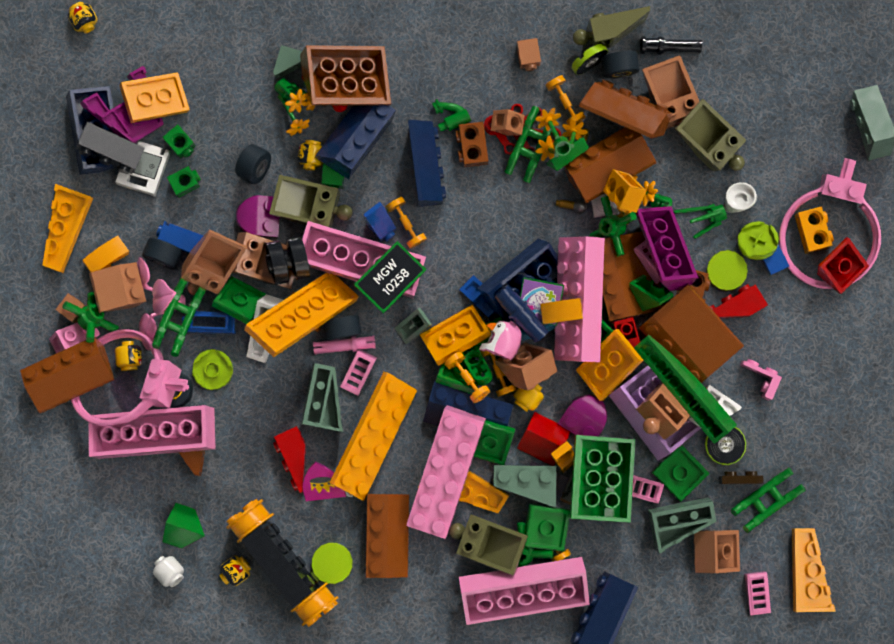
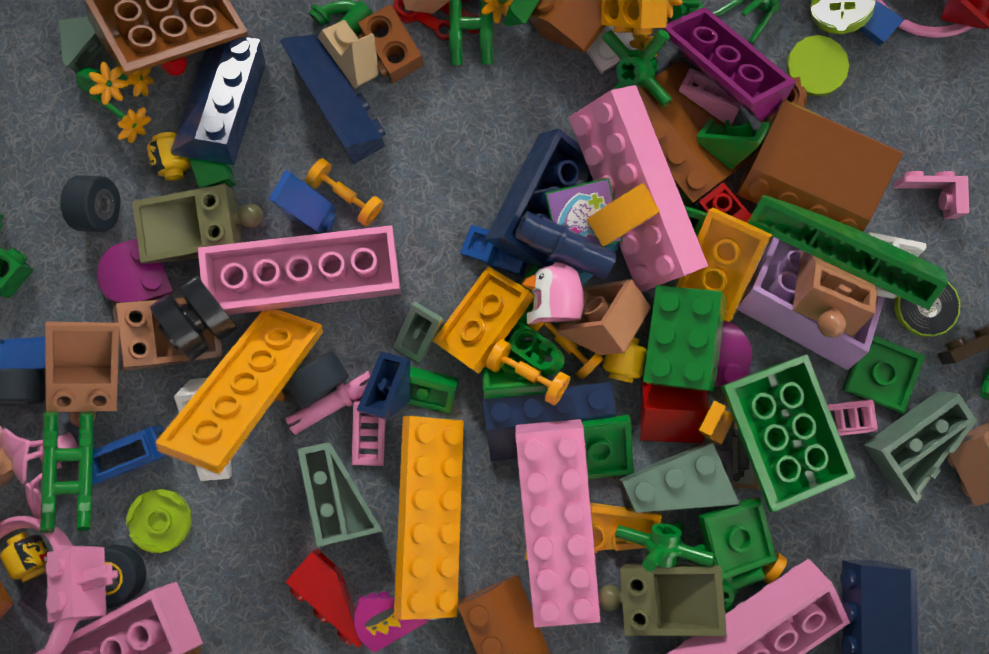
camera: 20 degrees left, 0 degrees up
green tile [212,276,266,324] -> none
black tile [354,241,427,314] -> none
piece [556,199,587,214] -> none
red slope [710,284,768,319] -> none
none -> tan slope [317,20,379,88]
none -> dark blue slope [357,352,411,420]
none -> green slope [407,366,459,414]
none -> green bar [615,521,715,572]
none -> green brick [643,285,727,393]

